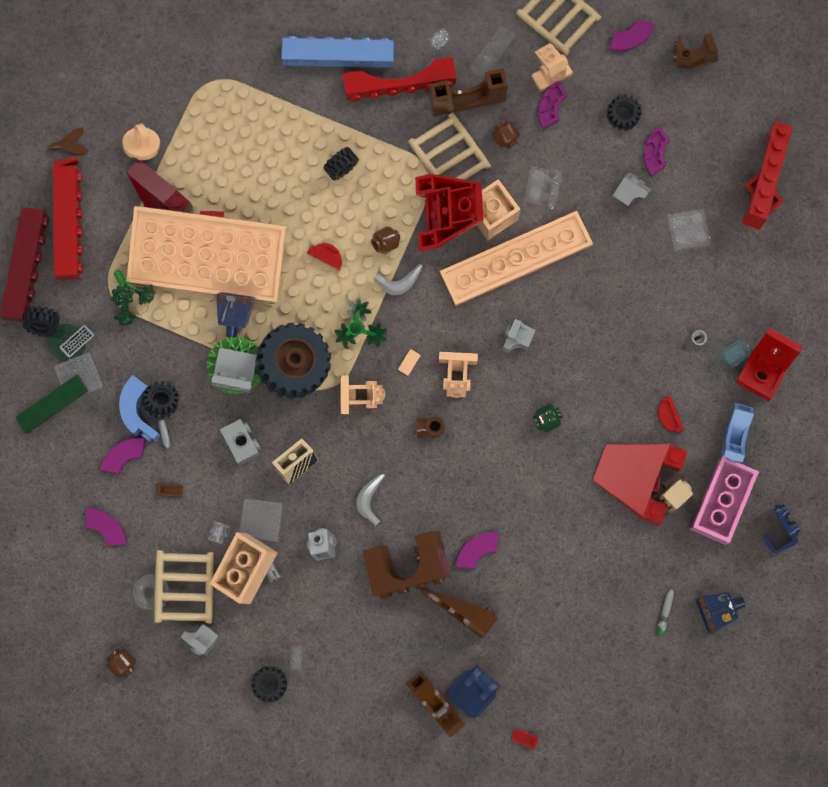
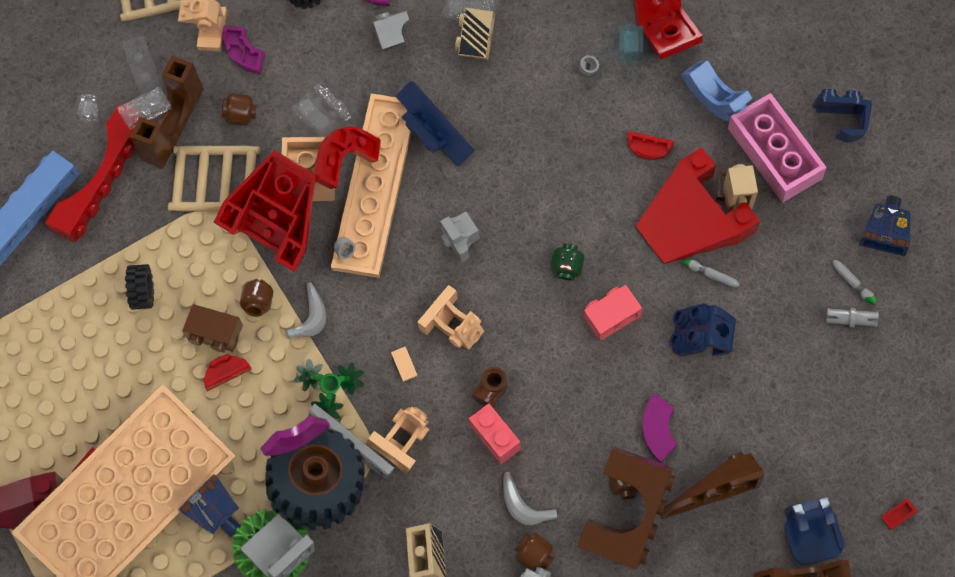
camera: 50 degrees left, 10 degrees down
none -> clear plate [117,87,172,130]
none -> reddish brown brick [182,304,243,353]
none -> magenta tile [260,416,330,456]
none -> light grey tile [308,404,394,480]
none -> red plate [314,126,381,189]
none -> light grey hinge [334,237,356,259]
none -> dark blue bracket [396,81,474,166]
none -> brick [455,8,495,60]
none -> coral brick [469,404,521,464]
none -> reddish brown head [514,533,554,571]
none -> coral brick [584,285,642,341]
none -> dark blue piece [669,303,736,356]
none -> light grey piece [683,259,740,287]
none -> light grey pin [826,308,879,328]

